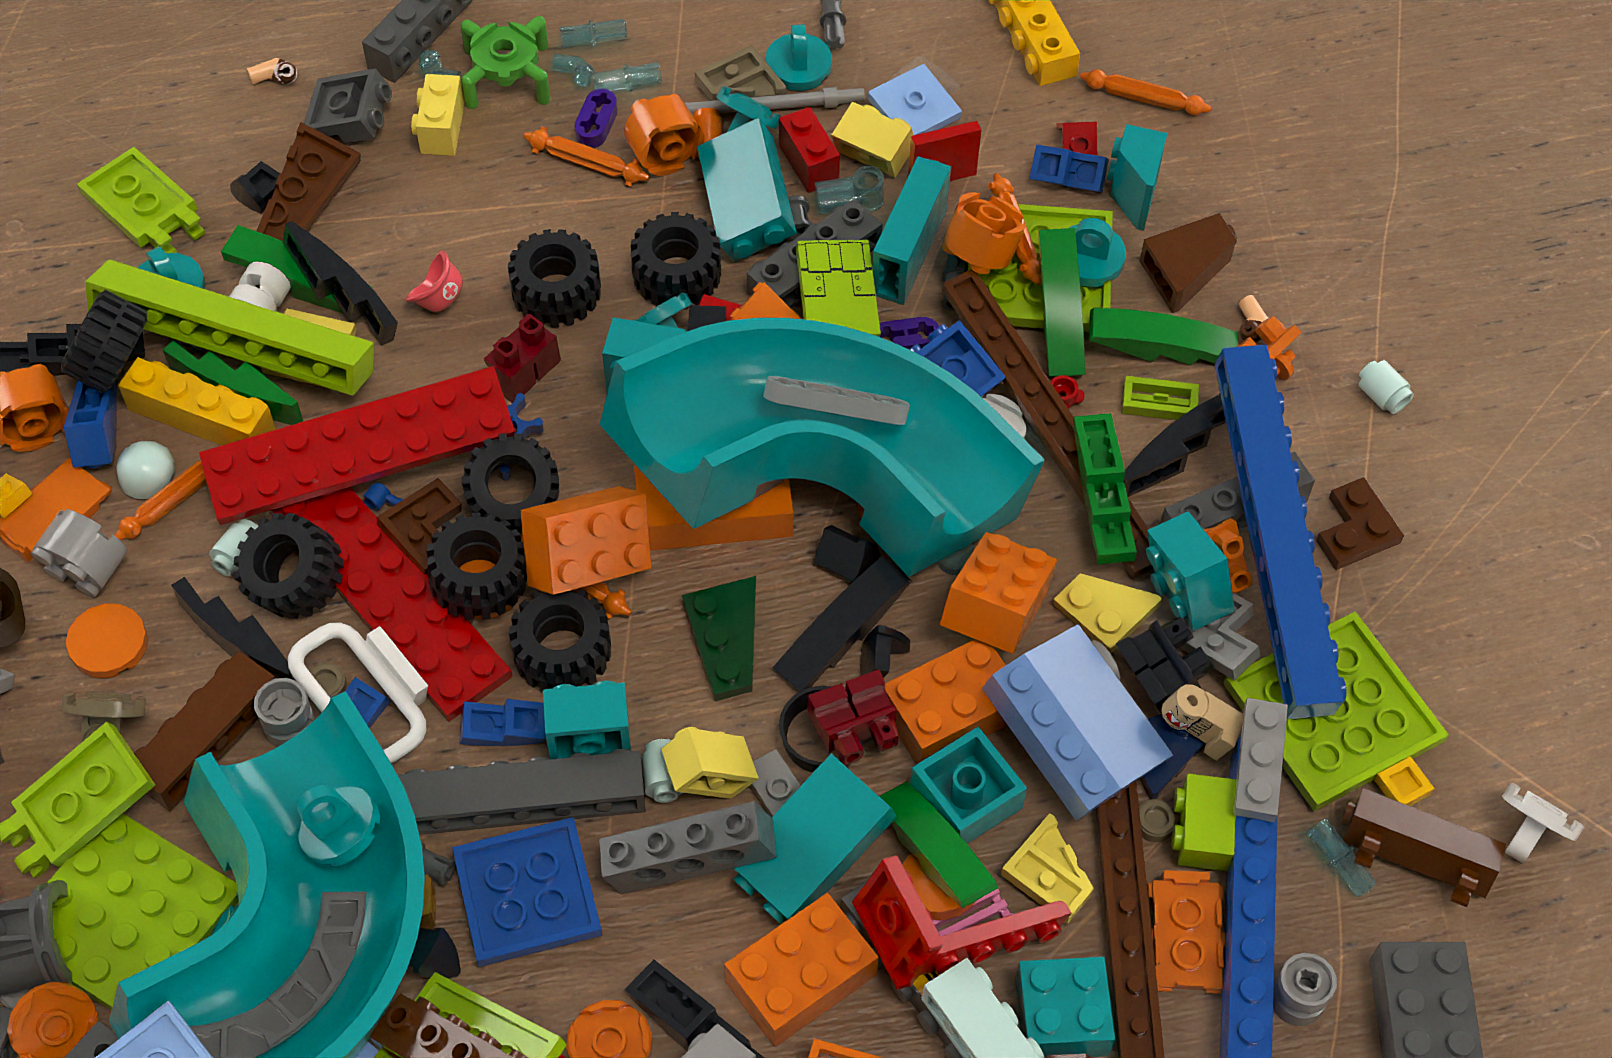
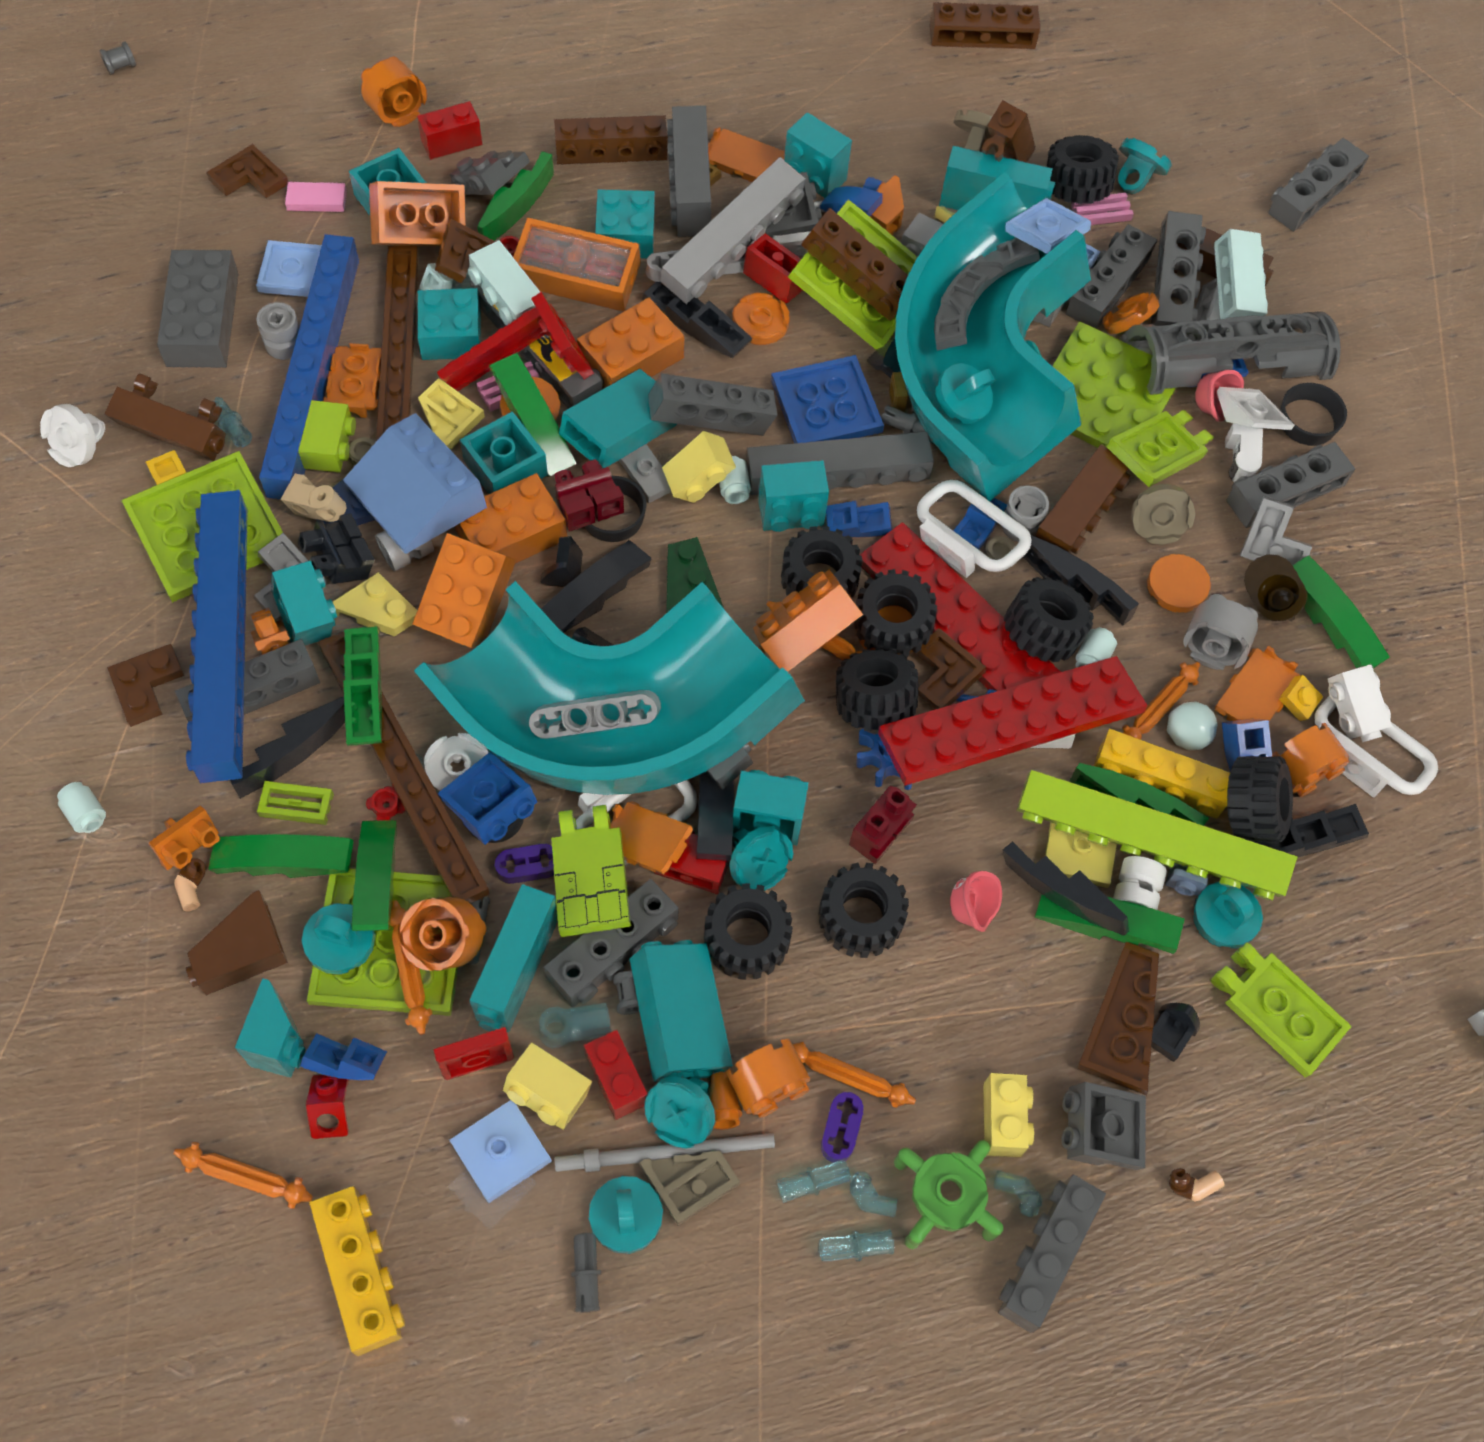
camera: 175 degrees right, 5 degrees up
light grey plate [1233,698,1288,822] -> none

